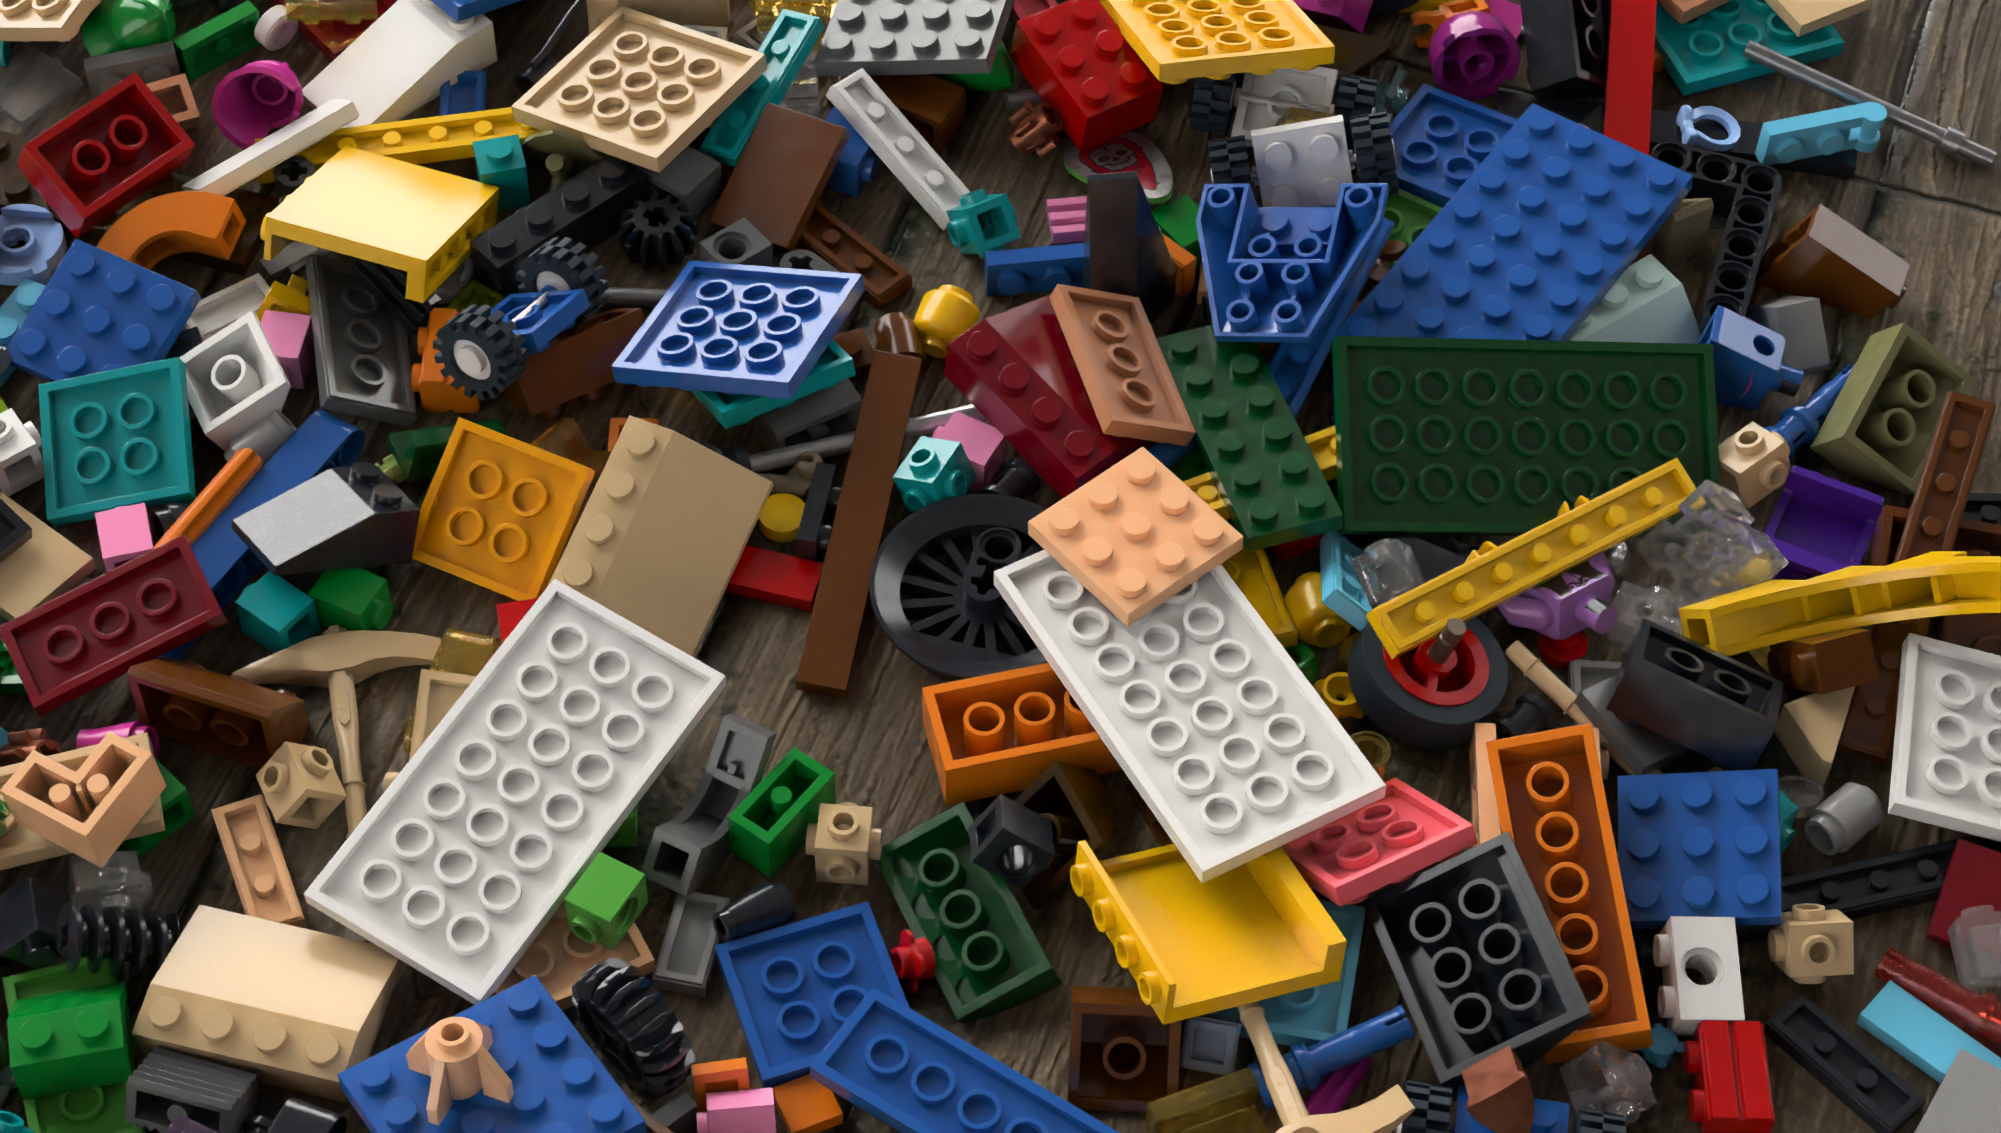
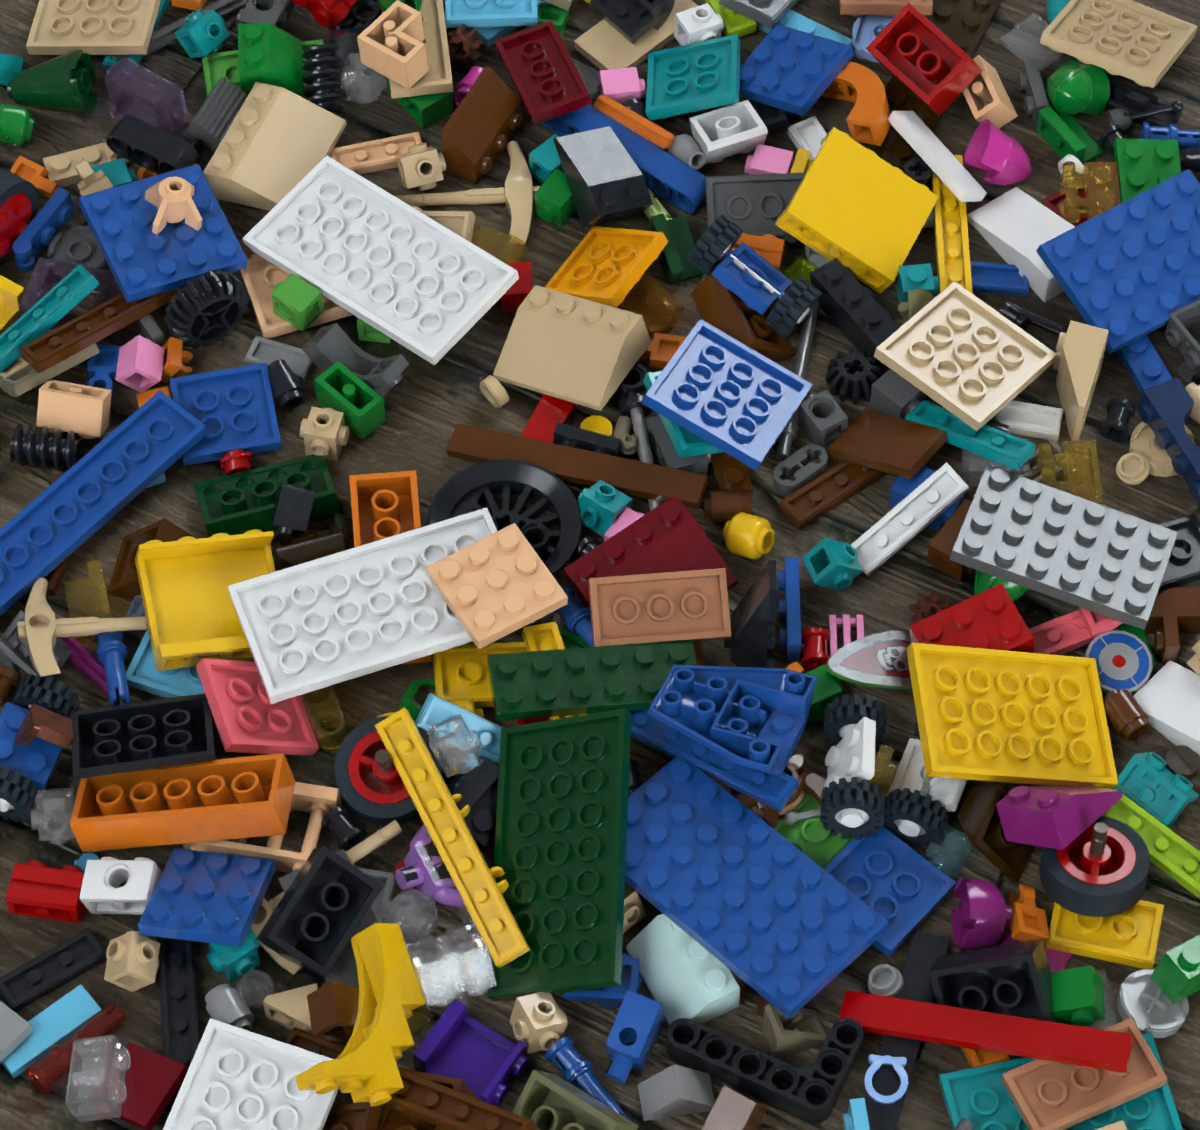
camera: 100 degrees right, 5 degrees up
none -> tan tile [479,375,509,408]

